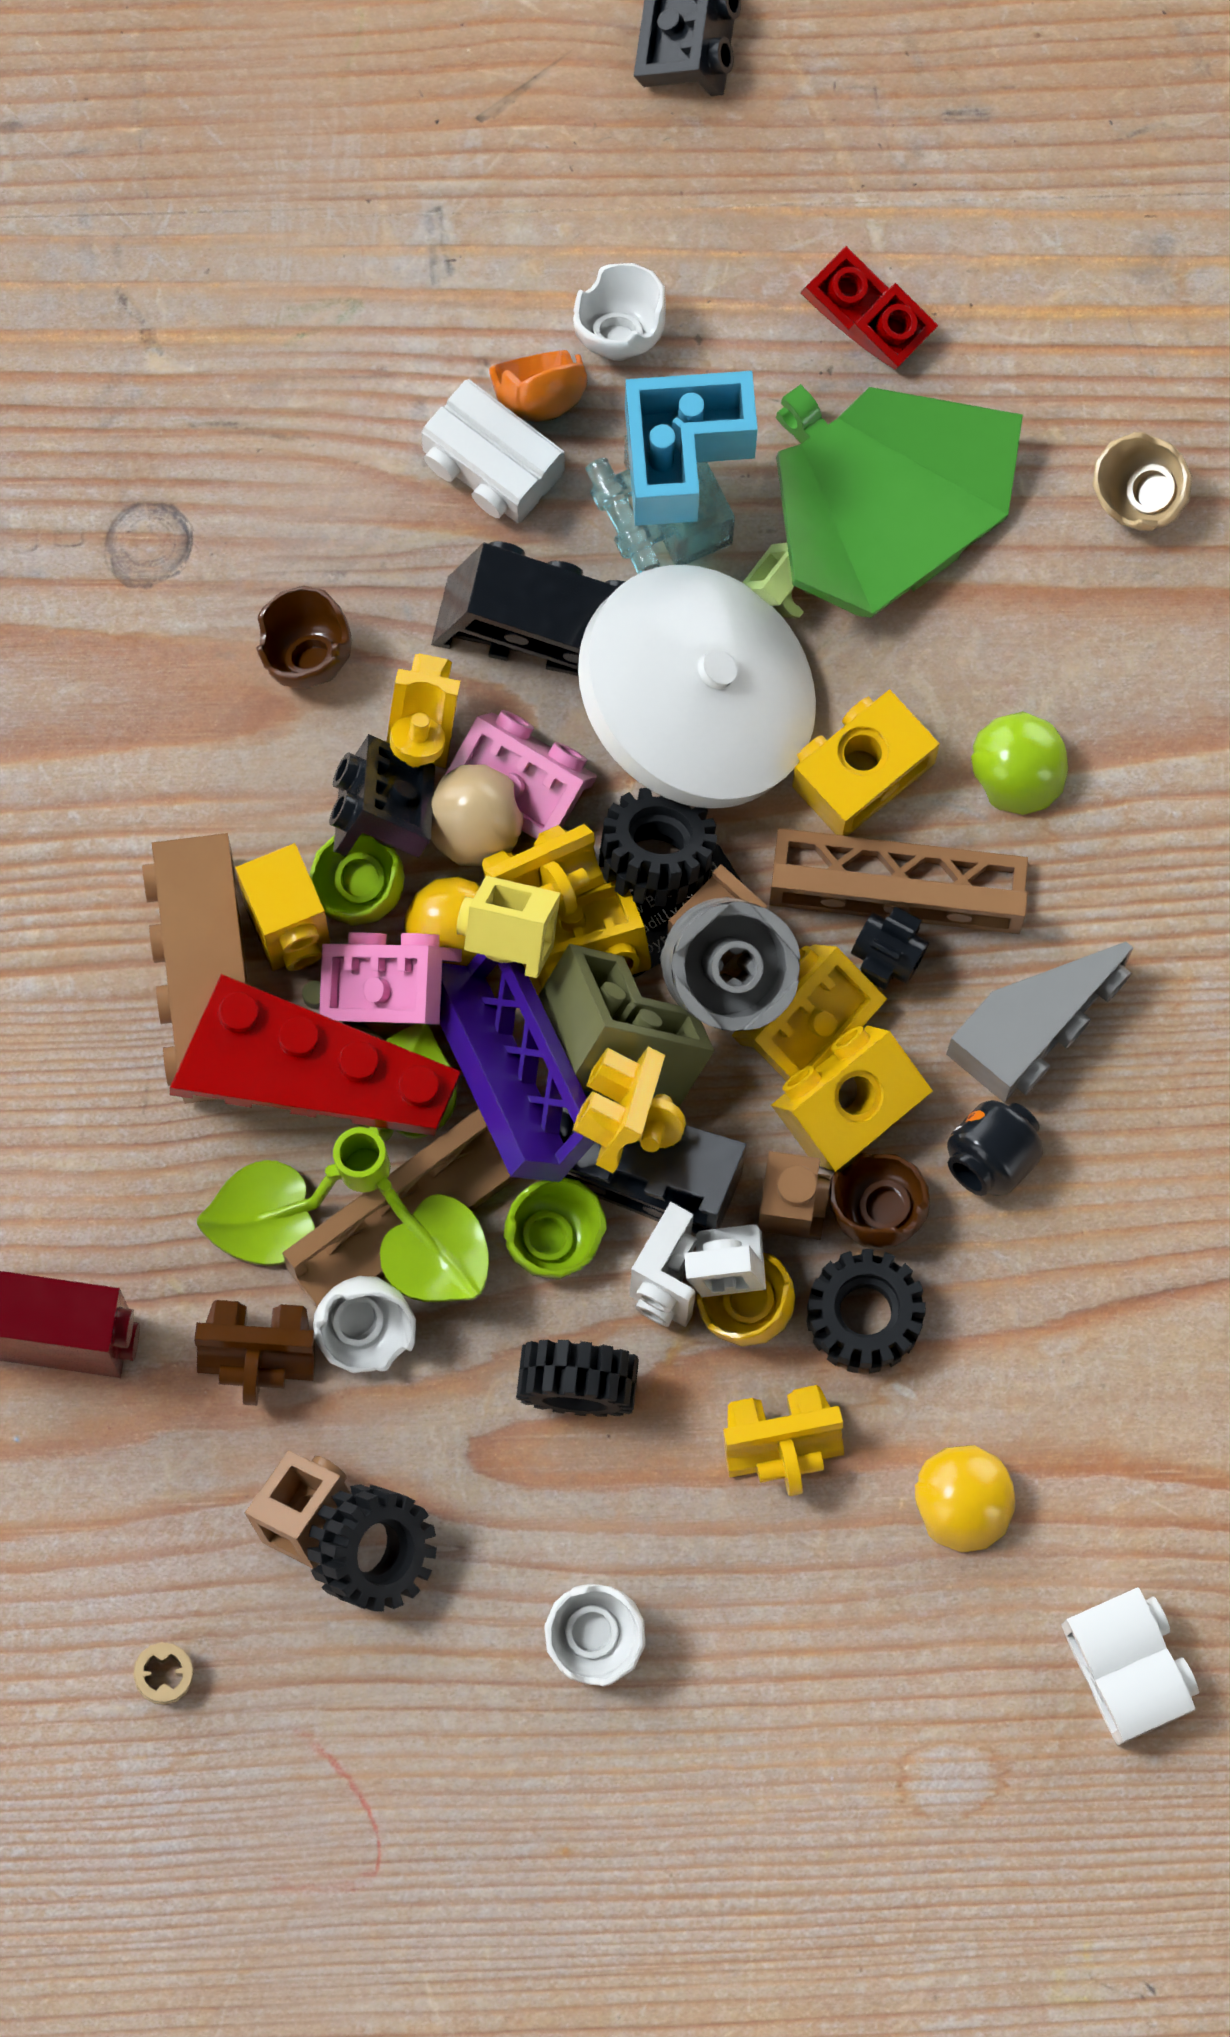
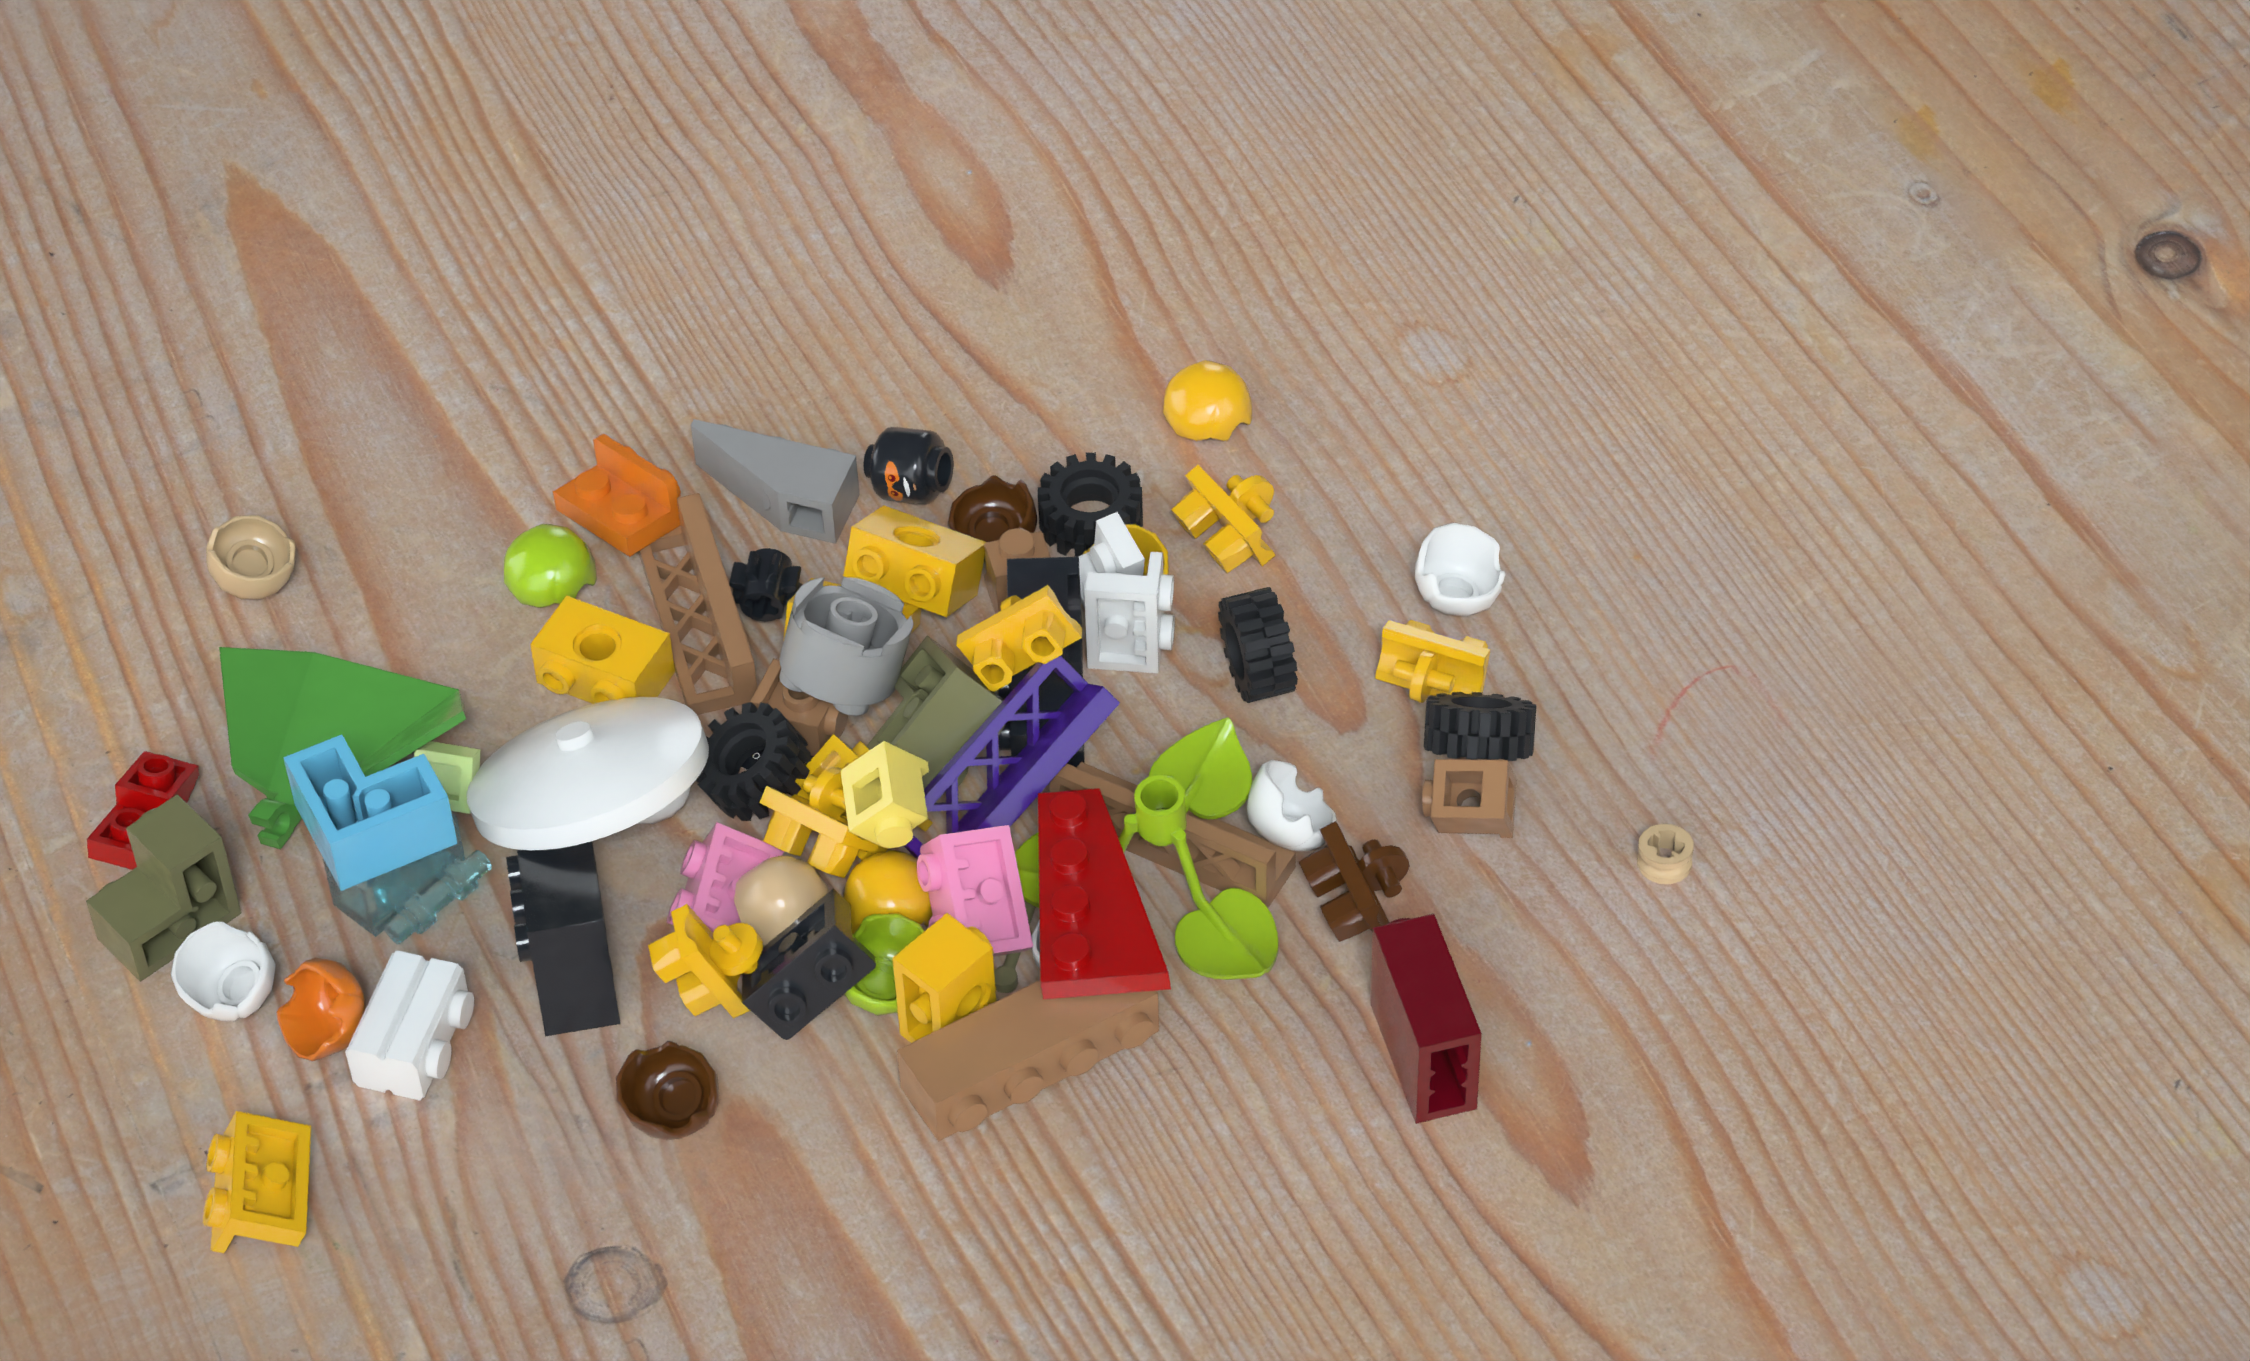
camera: 110 degrees left, 25 degrees down
lime hair [503,1178,607,1280] -> none
white brick [1061,1587,1199,1746] -> none
none -> olive brick [86,794,242,982]
none -> yellow bracket [203,1111,311,1253]
none -> orange bracket [553,434,681,557]
none -> yellow hips [1375,620,1491,703]

